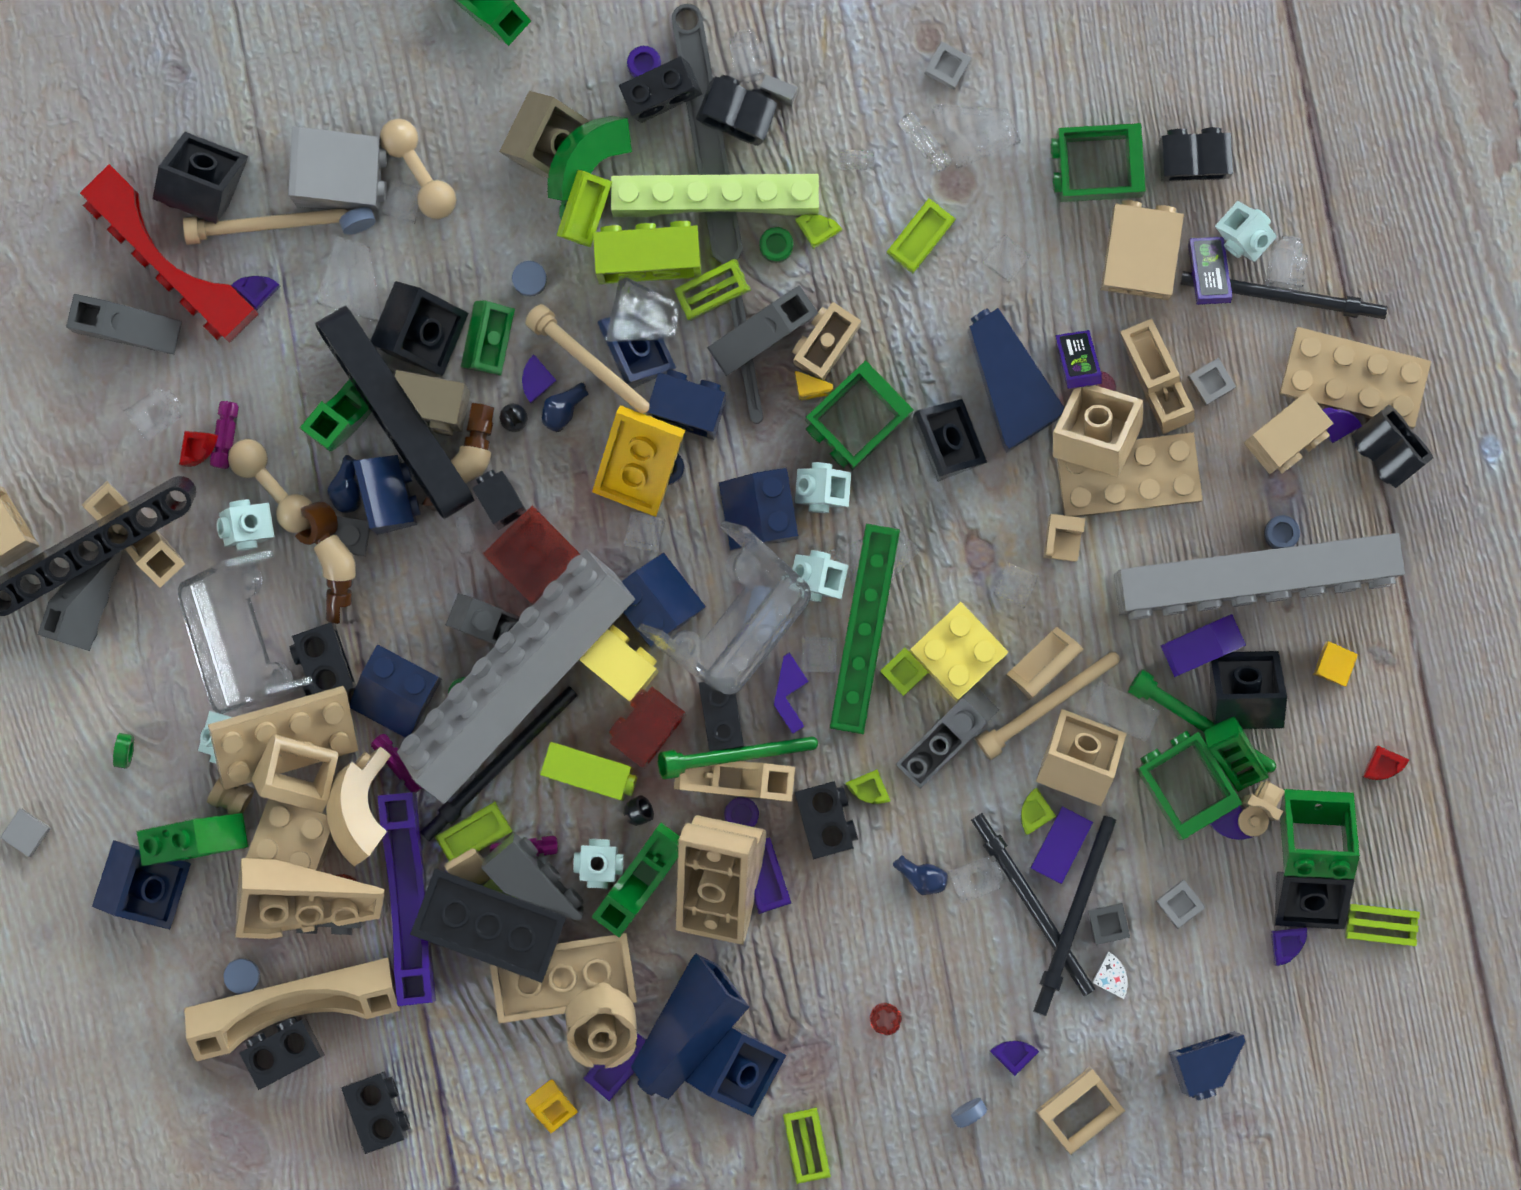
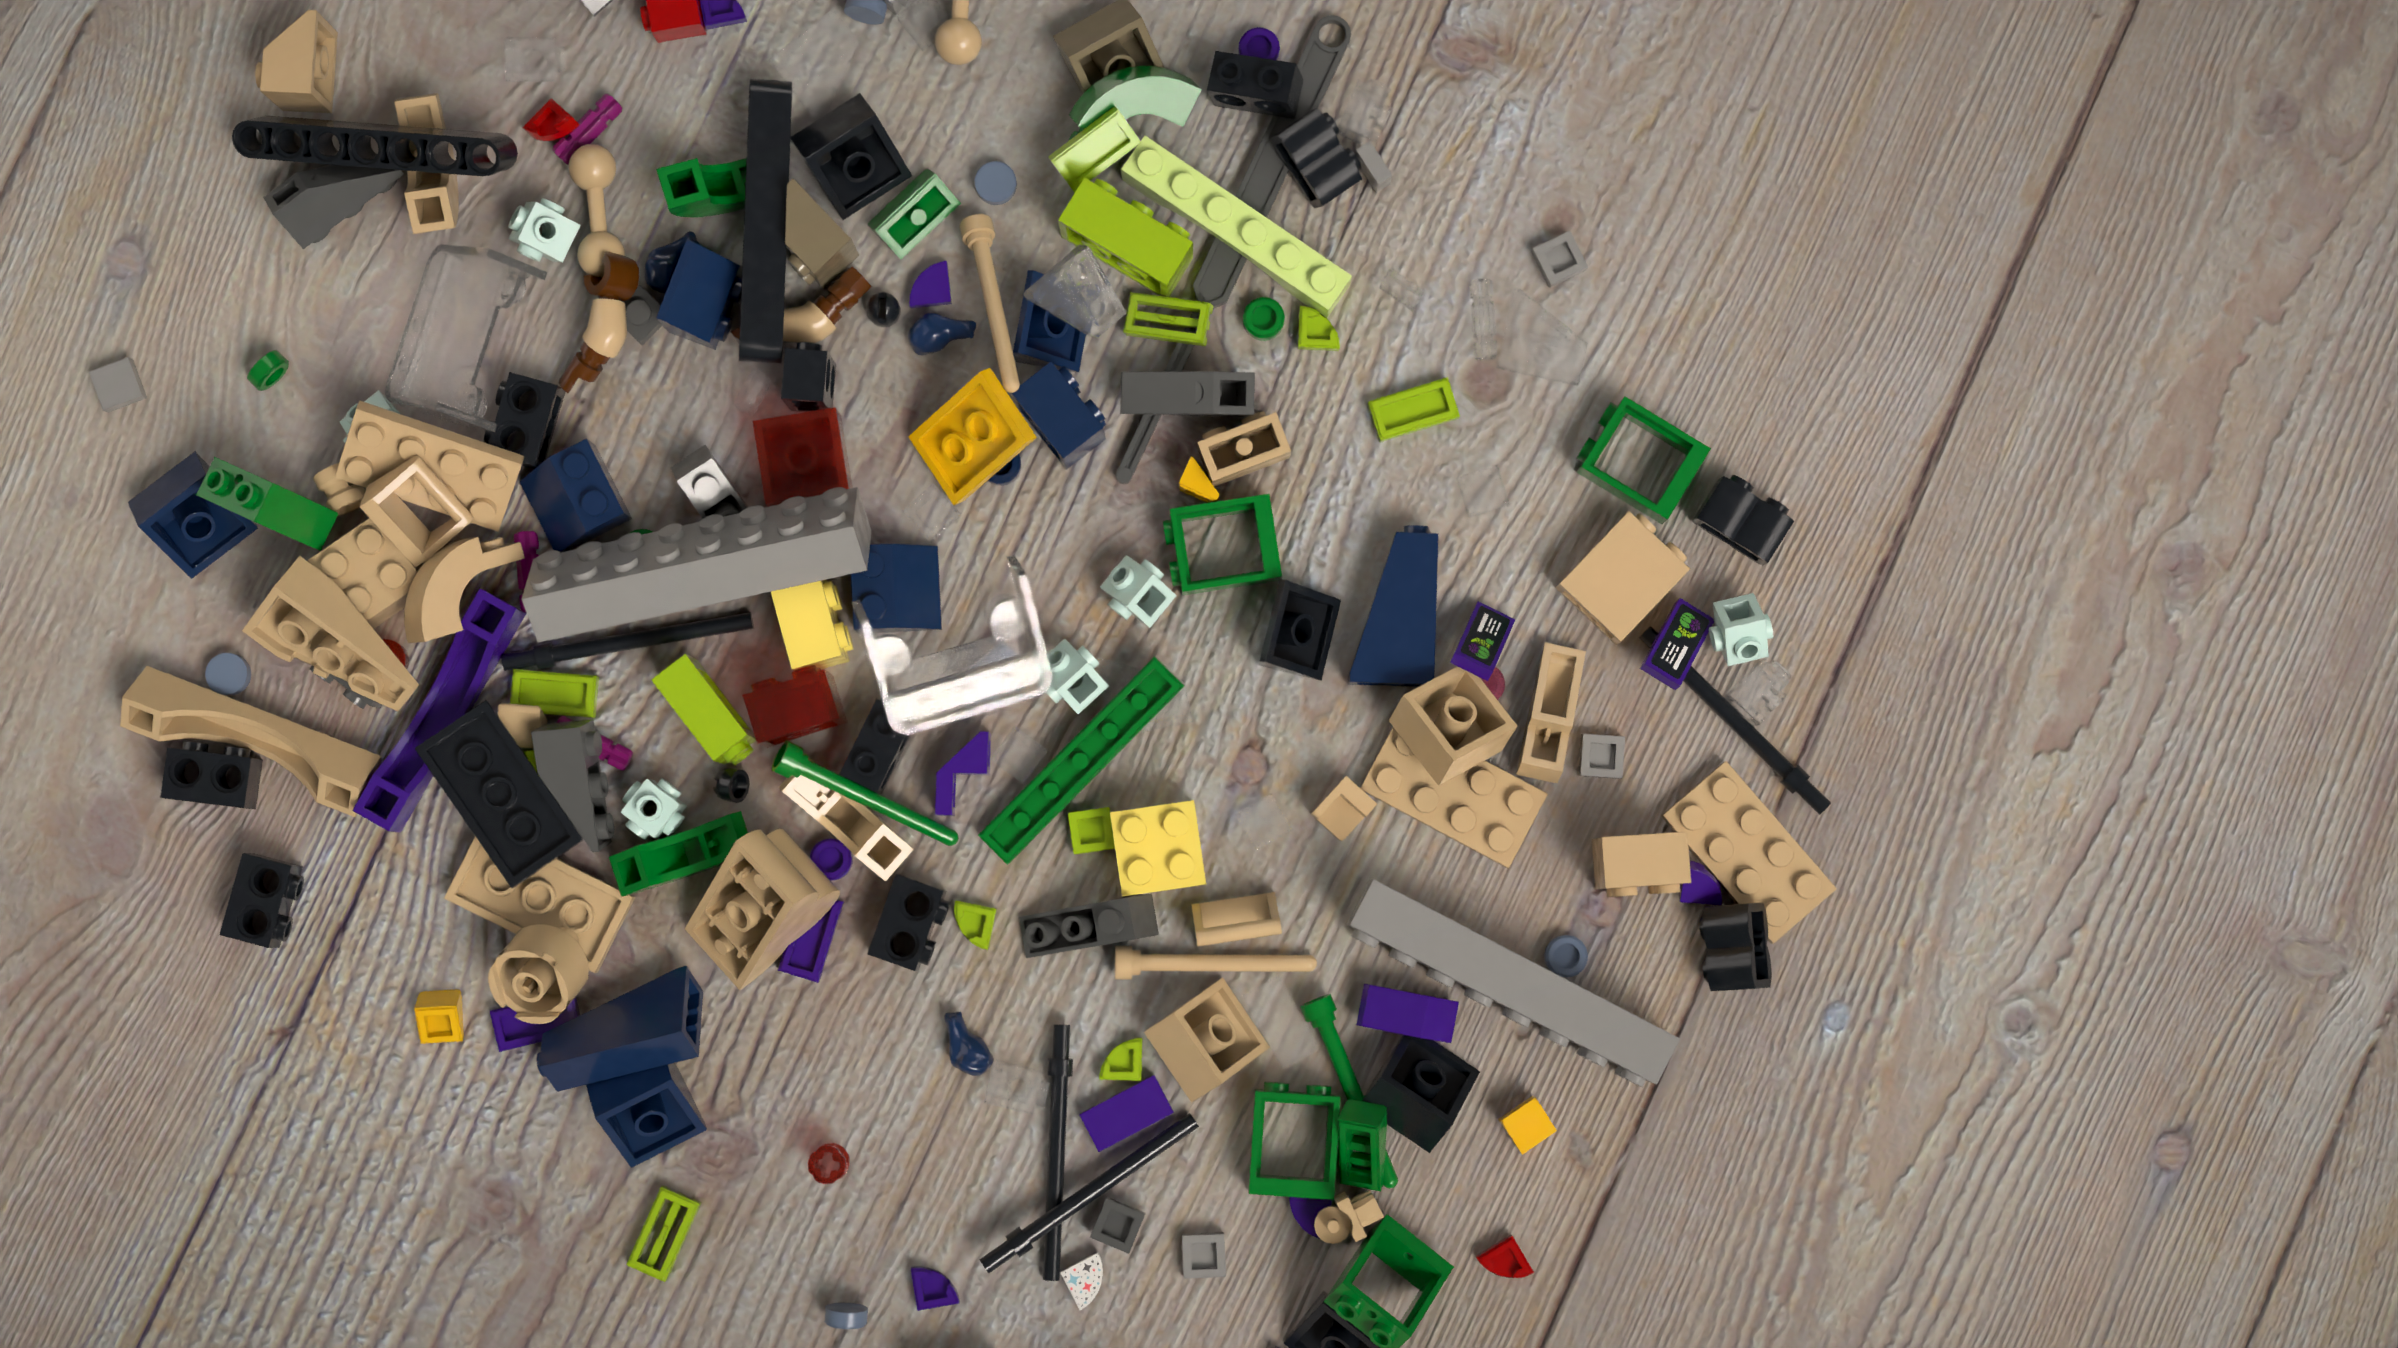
camera: 30 degrees right, 0 degrees up
dark blue slope [719,467,798,551] -> none

